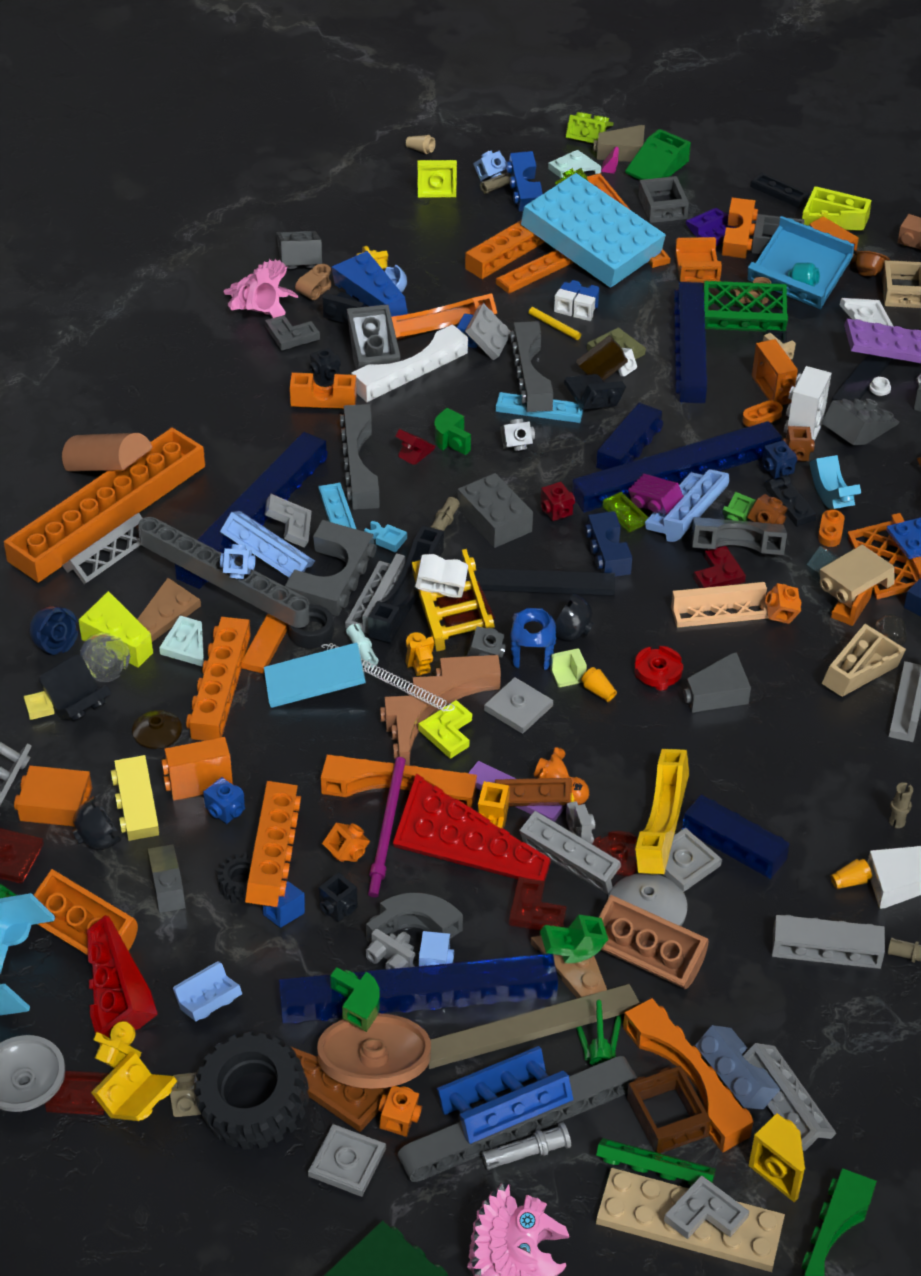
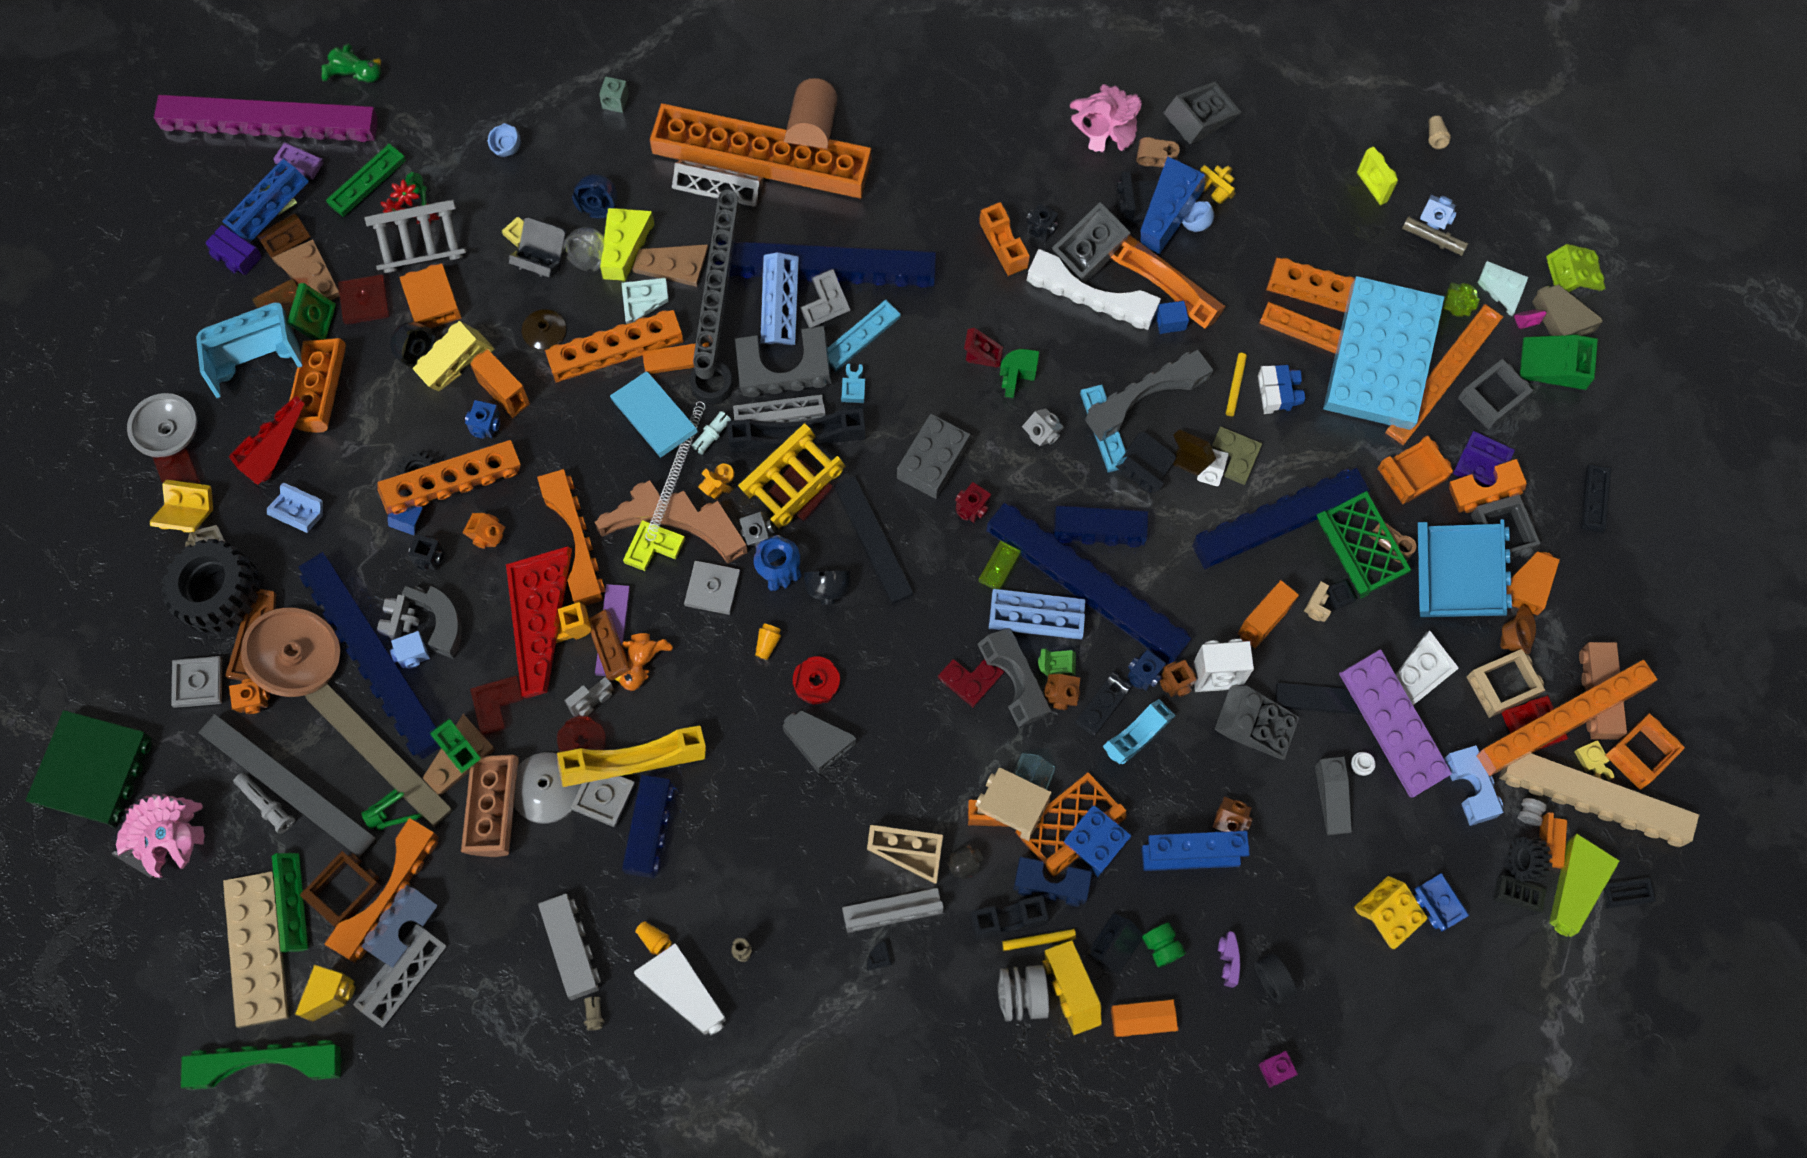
camera: 60 degrees right, 25 degrees up
yellow hips [94,1021,142,1068] -> none
dark grey slope [148,844,186,913] -> none
light blue brick [220,544,255,579] -> none
dark grey plate [265,315,320,350] -> none
green brick [331,967,380,1032] -> none
dark grey arch [340,404,380,510] -> none
magenta bar [368,757,406,898] -> none
white brick [415,554,468,598] -> none
dark tan pin [430,497,460,531] -> none
blue fence [437,1046,574,1144] -> none
light grey plate [465,303,510,360] -> none
blue arch [506,151,543,211] -> none
light grey fence [520,811,621,895] -> none
yellowish green panel [550,648,587,687] -> none
dark blue arch [584,511,632,576] -> none
magenta brick [629,474,684,515] -> none
light grey plate [664,1176,749,1239] -> none
light nougat fence [671,582,769,627] -> none
orange plate [742,400,783,428] -> none
orange brick [765,583,801,624] -> none
teal head [788,263,820,287] -> none
neon yellow wedge [802,186,871,230] -> none
orange plate [818,510,845,547] -> none
white plate [869,377,891,396] -> none

